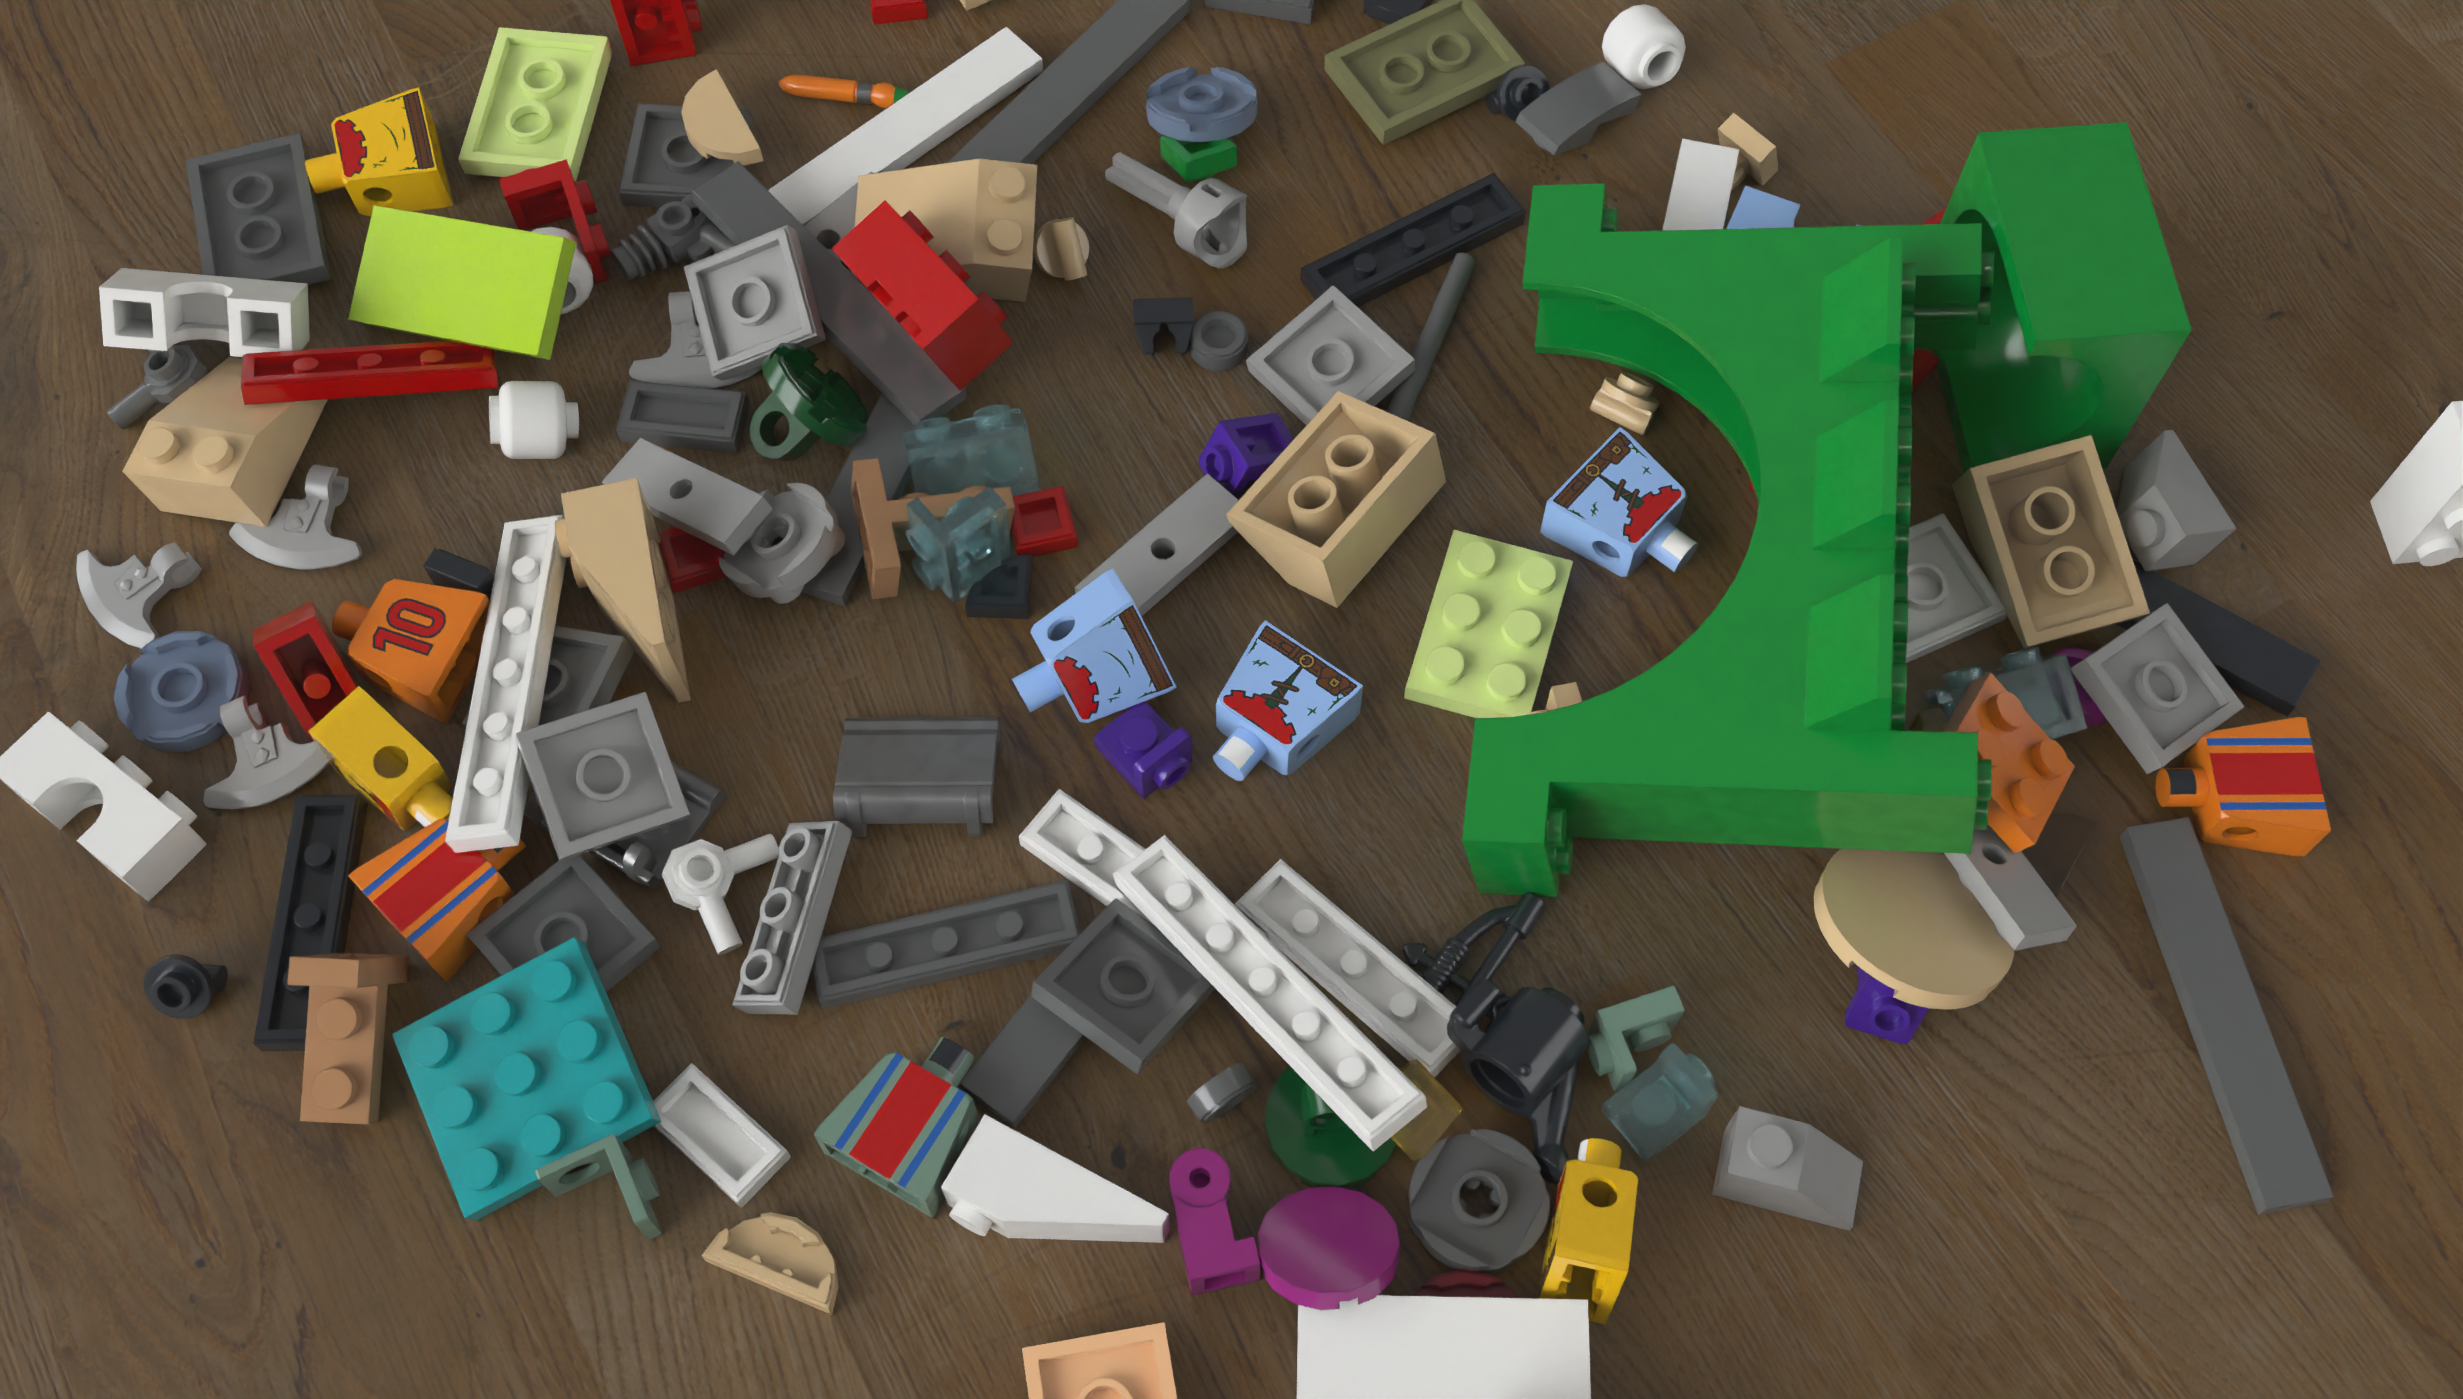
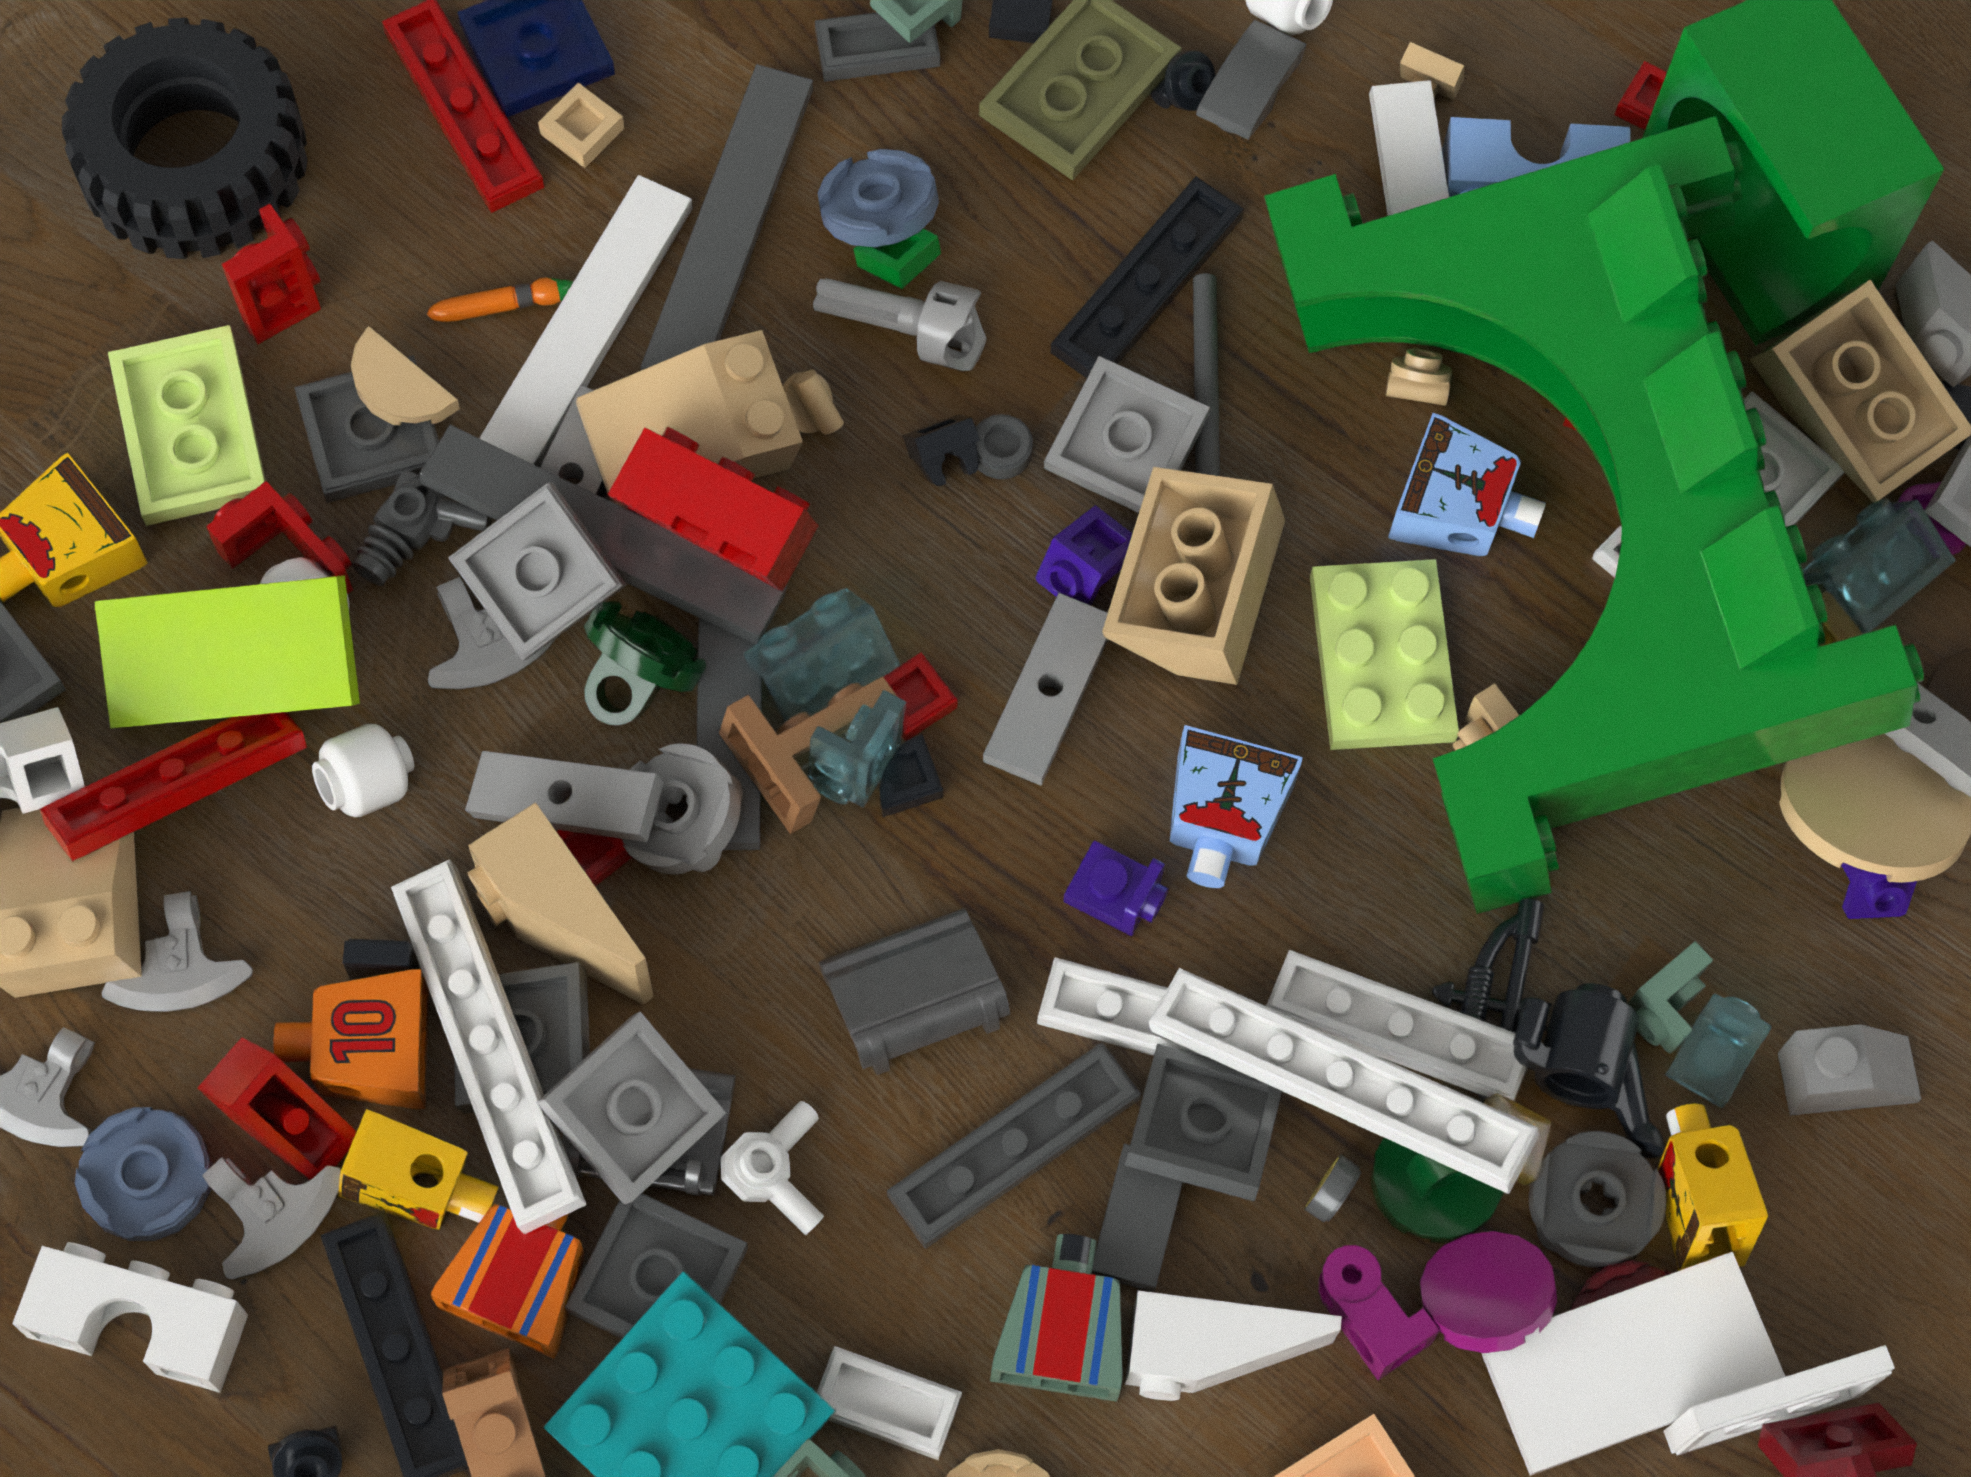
camera: 25 degrees left, 5 degrees up
dark grey tile [616,380,750,454] -> none
light grey tile [732,821,852,1015] -> none
light blue torso [1012,568,1177,723] -> none
orange plate [1942,672,2075,853] -> none

